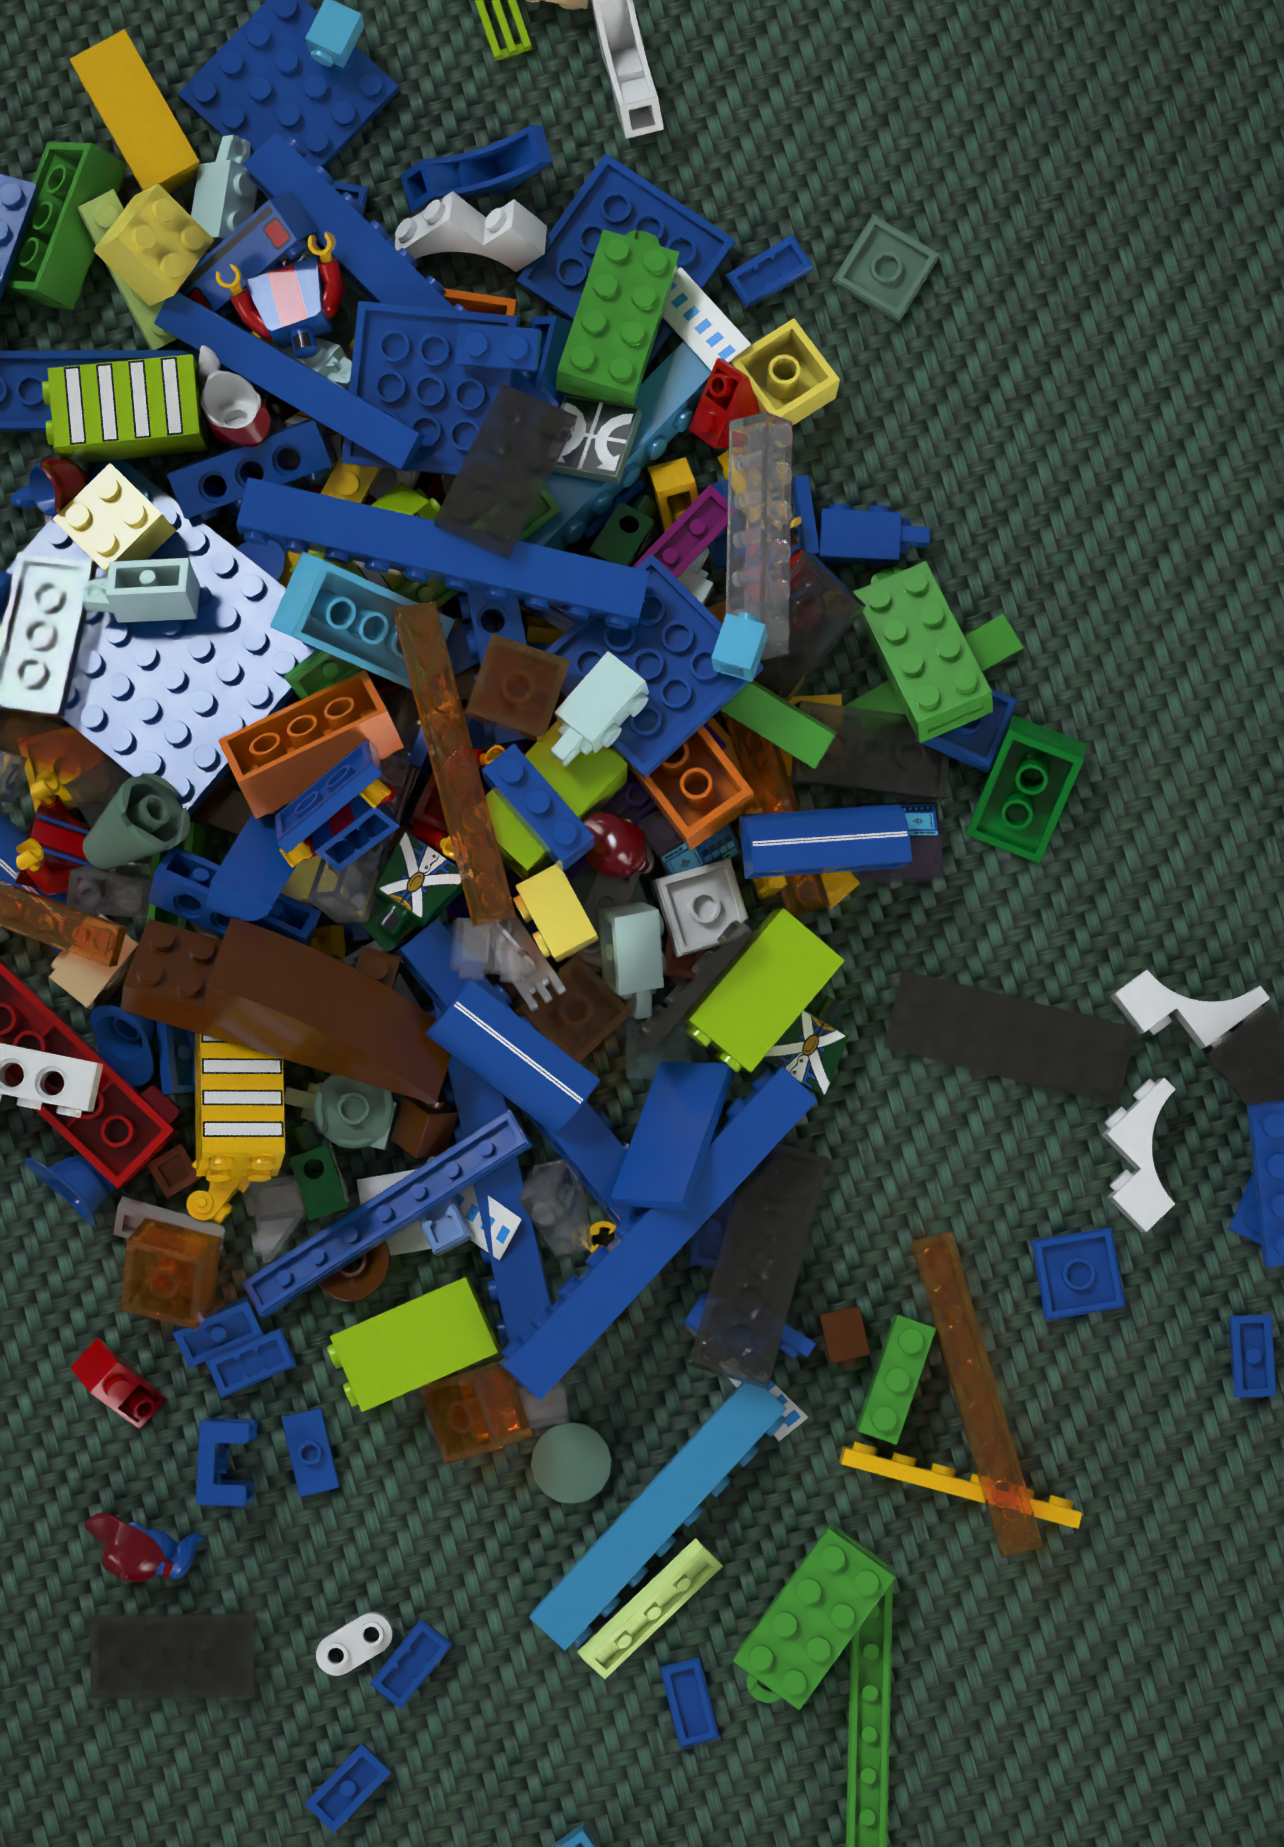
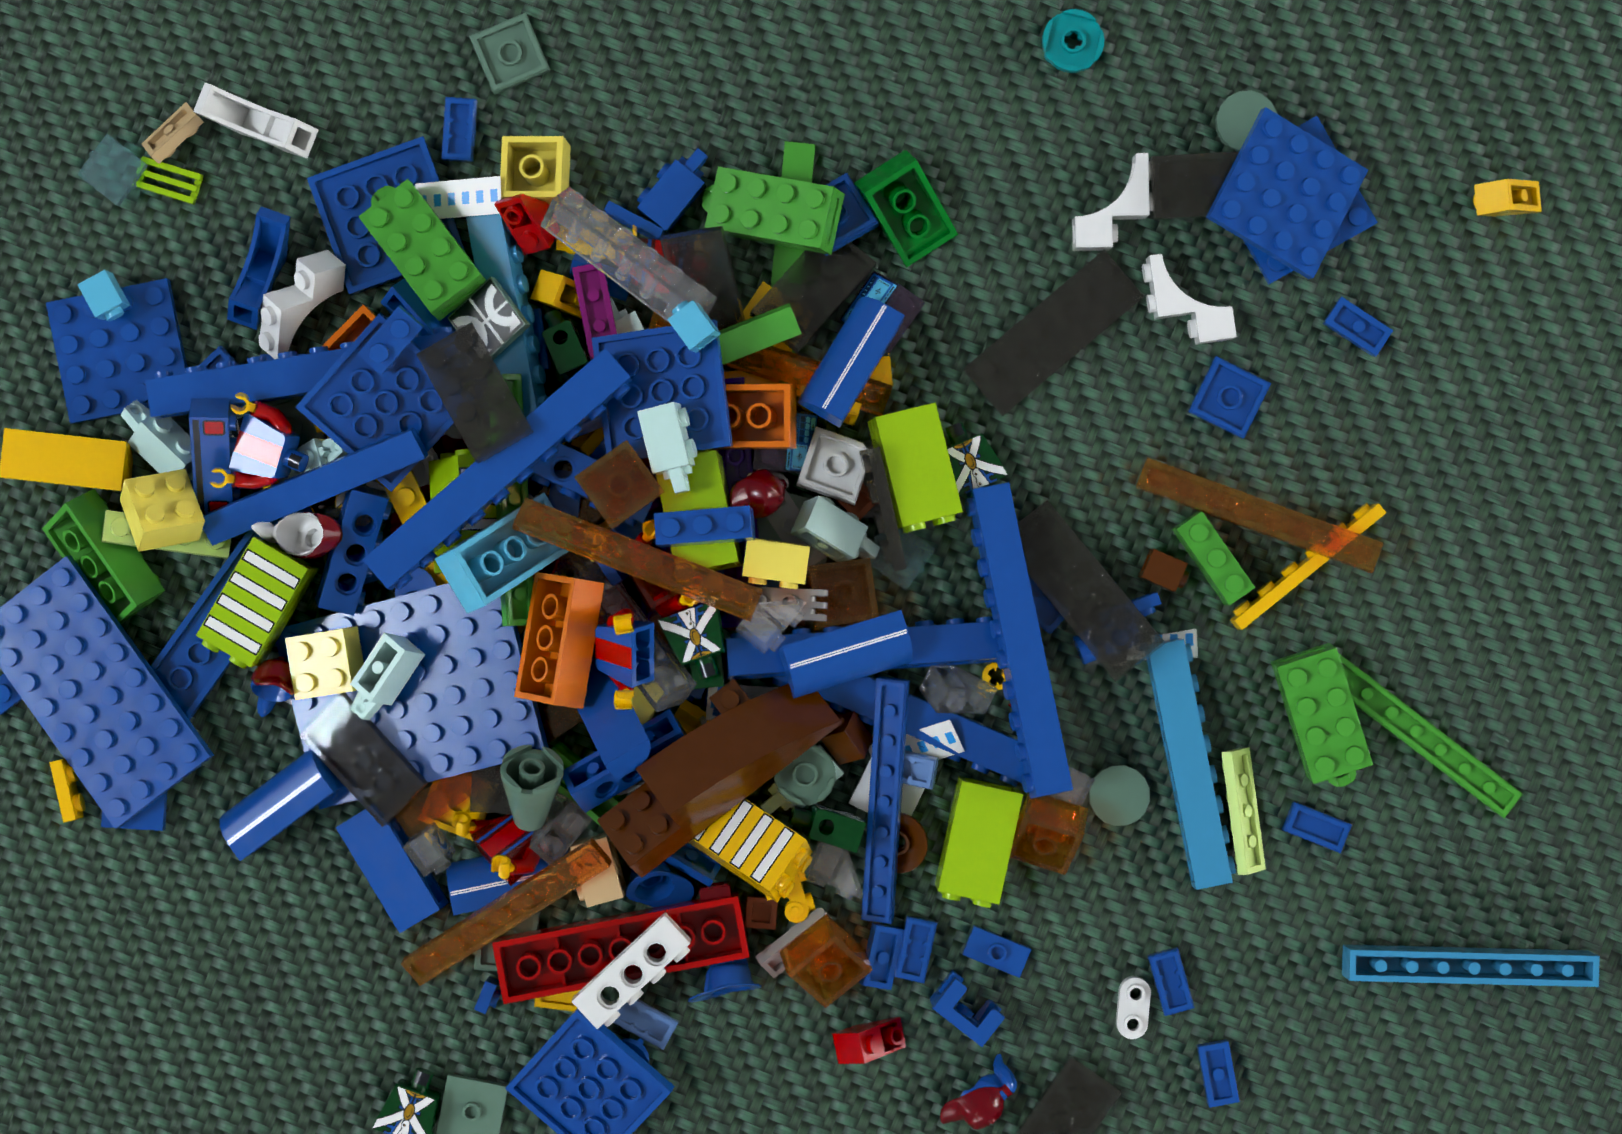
camera: 50 degrees left, 5 degrees up
blue tile [275,739,382,853] -> none
blue tile [611,1061,735,1210] -> none

